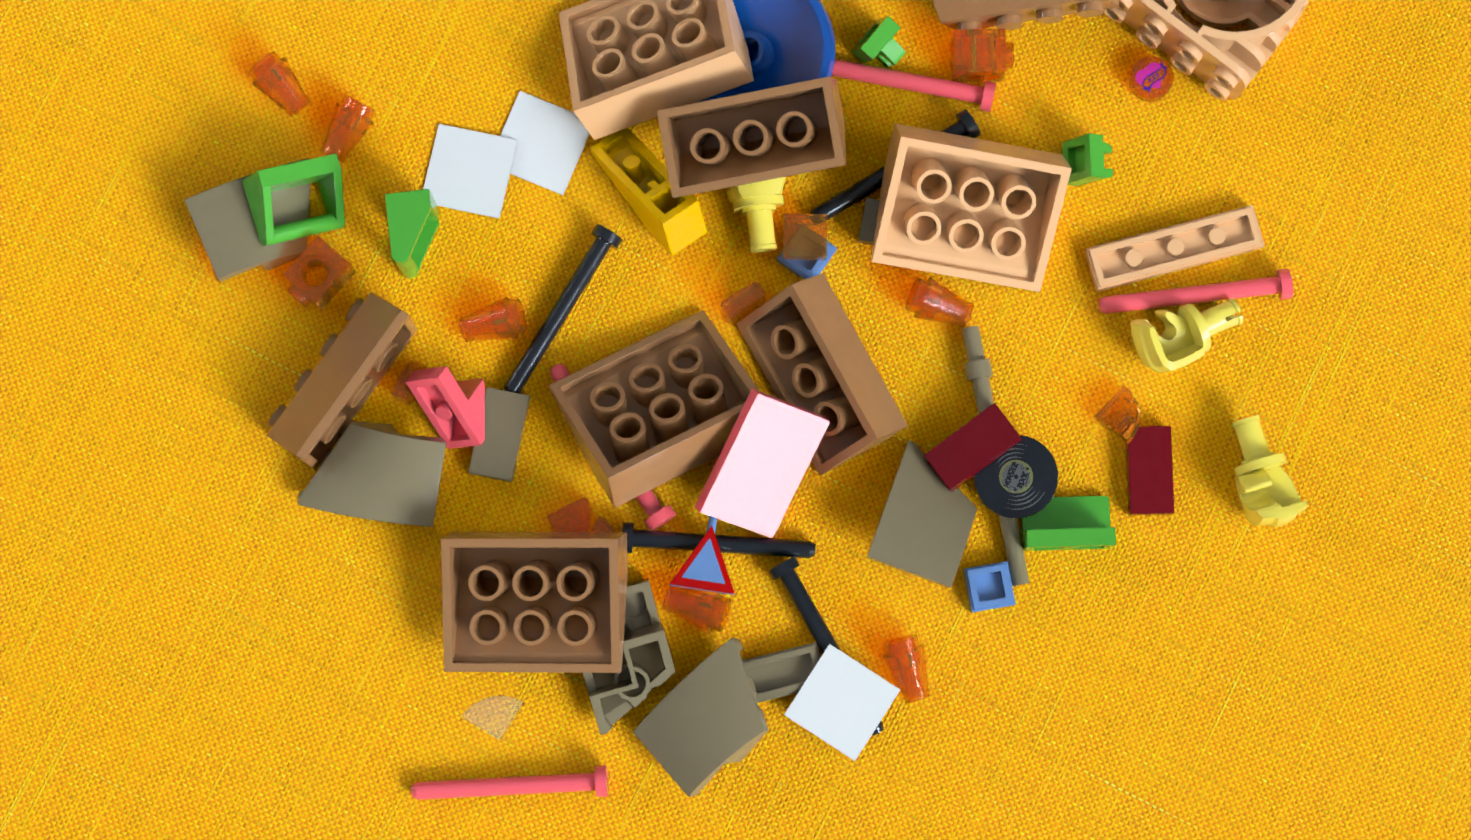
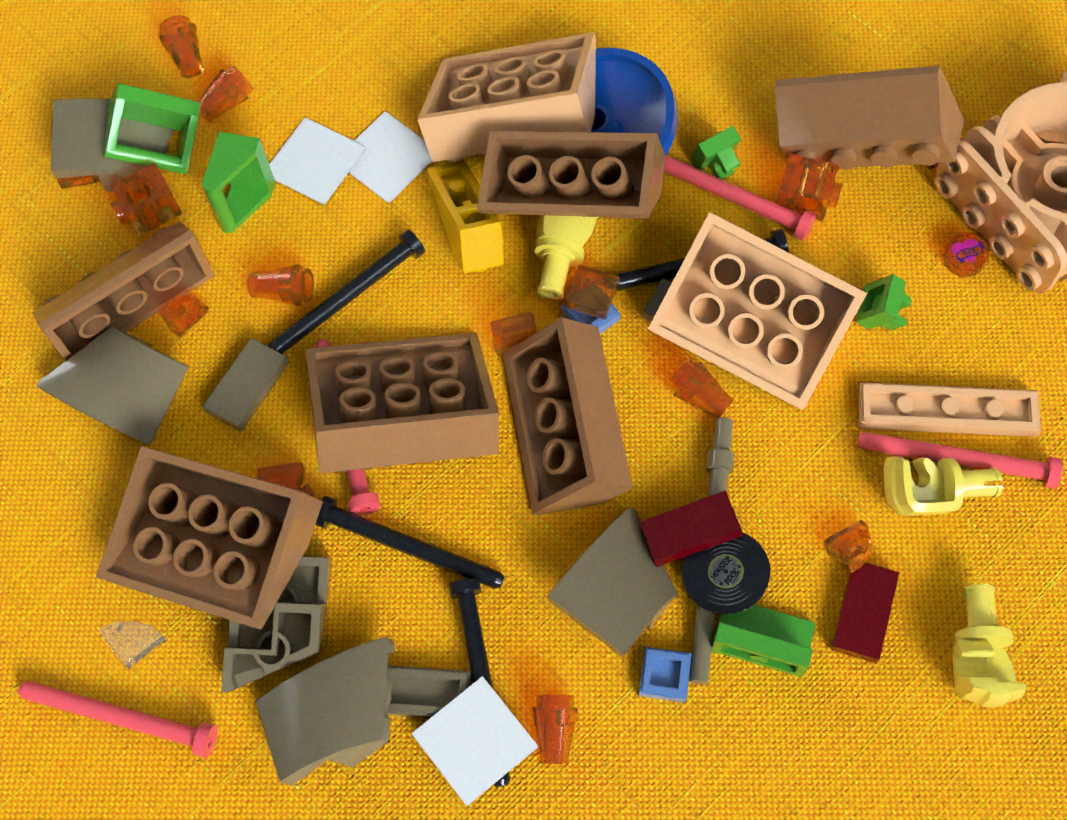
camera: 25 degrees right, 15 degrees down
coral slope [405,366,485,449] -> none
clear orange cone [663,586,732,634] -> none
piece [669,456,735,595] -> none
tile [694,388,830,538] -> none

